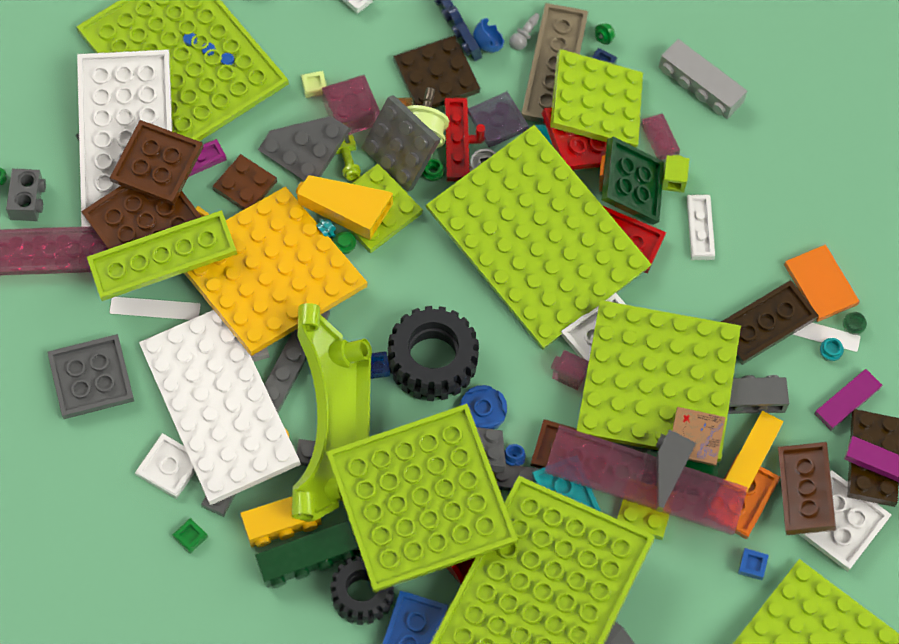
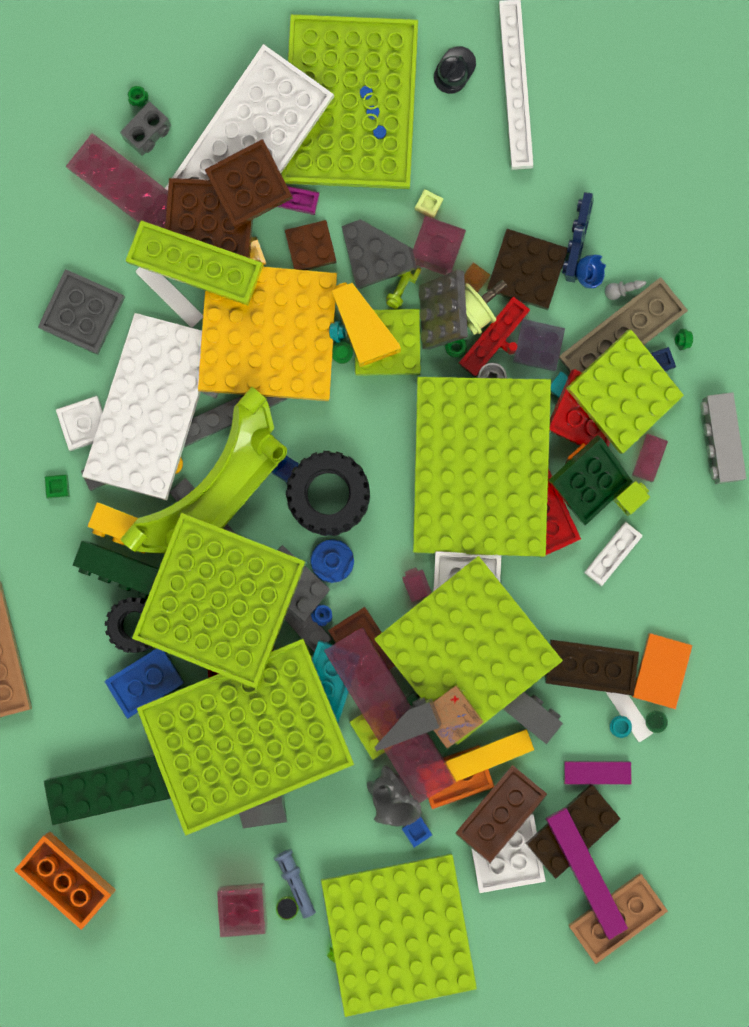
camera: 50 degrees right, 20 degrees up
none -> dark grey hair [366,766,421,827]

